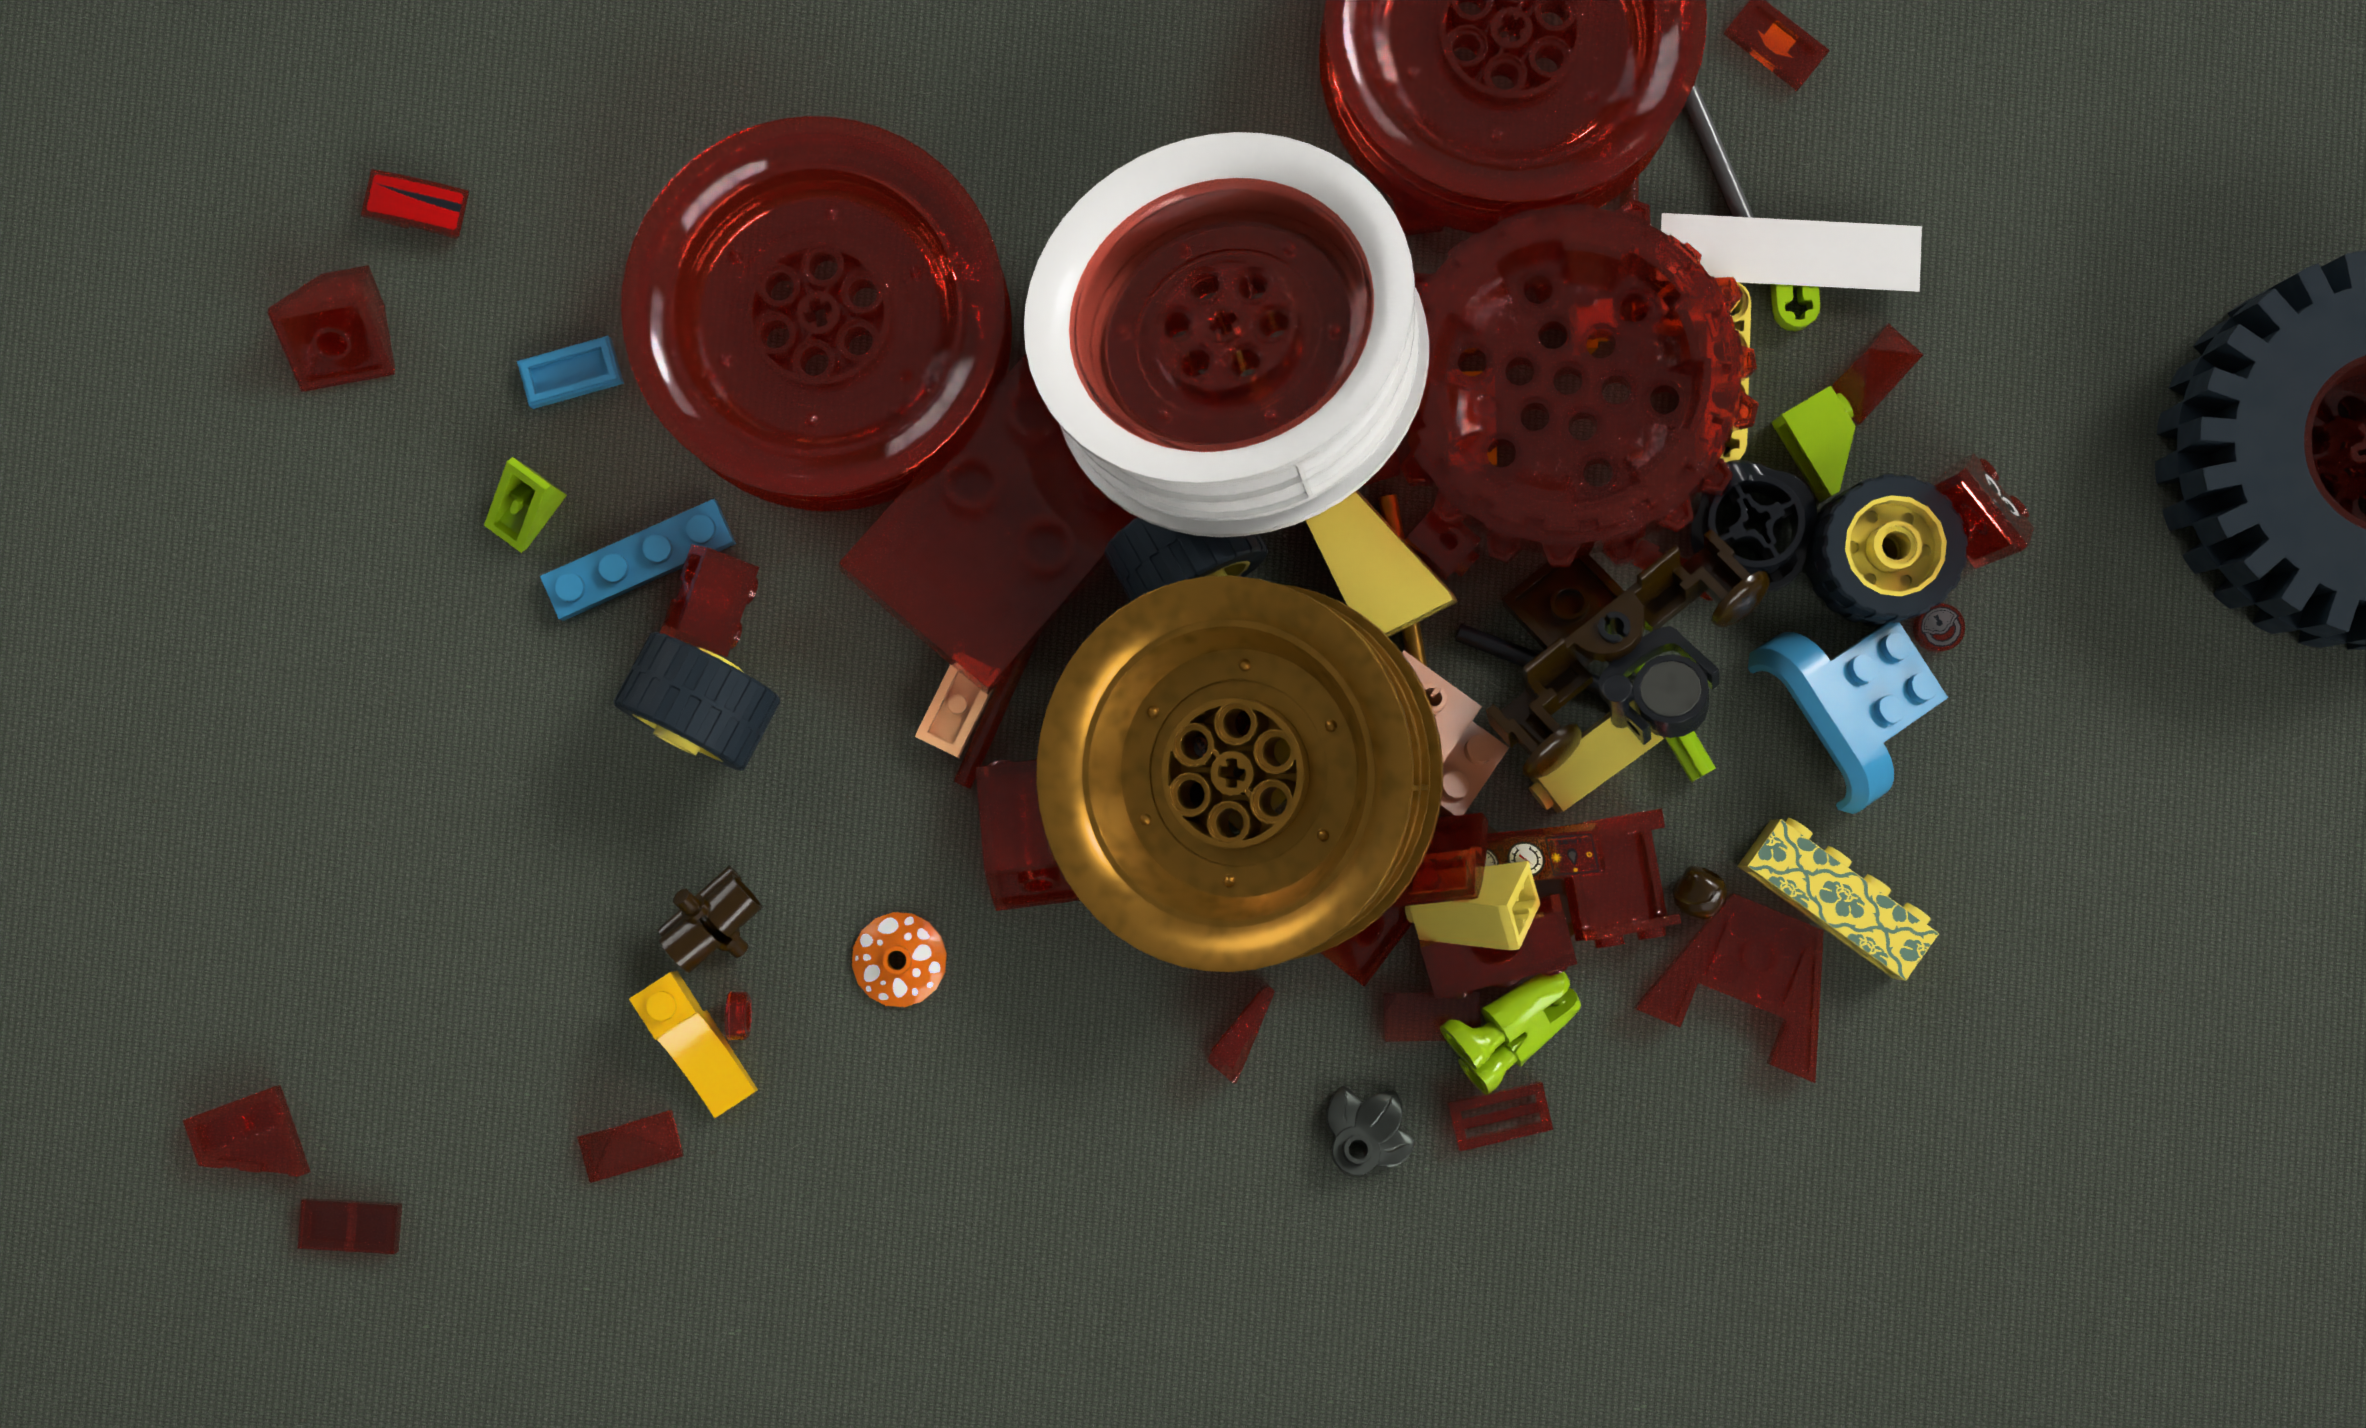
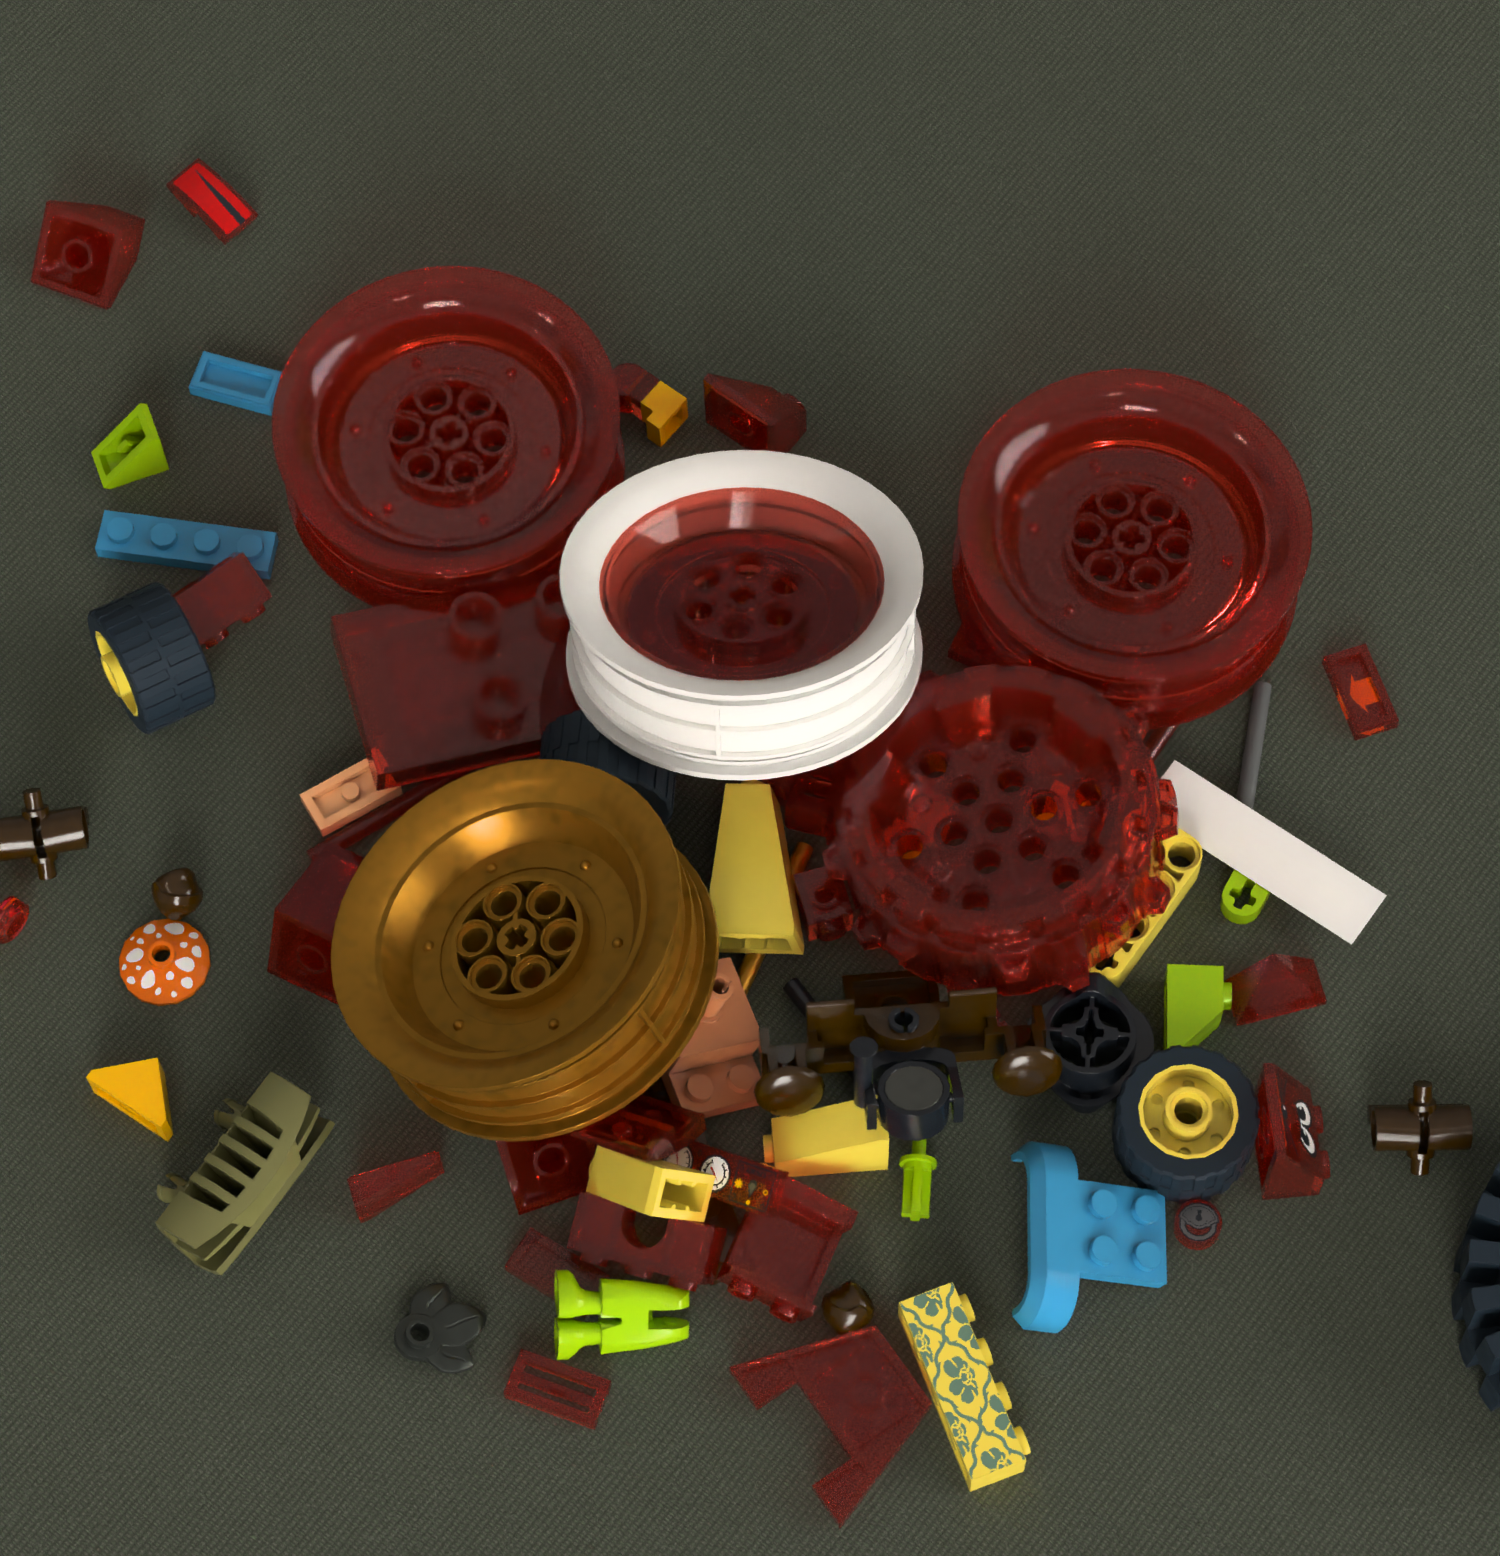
camera: 35 degrees right, 20 degrees down
none -> yellow slope [86,1057,173,1142]
none -> dark brown piece [151,867,203,921]
none -> olive piece [155,1071,335,1275]
none -> leg [609,363,688,447]
none -> clear red slope [703,373,807,453]
none -> dark brown pin [1367,1080,1473,1176]

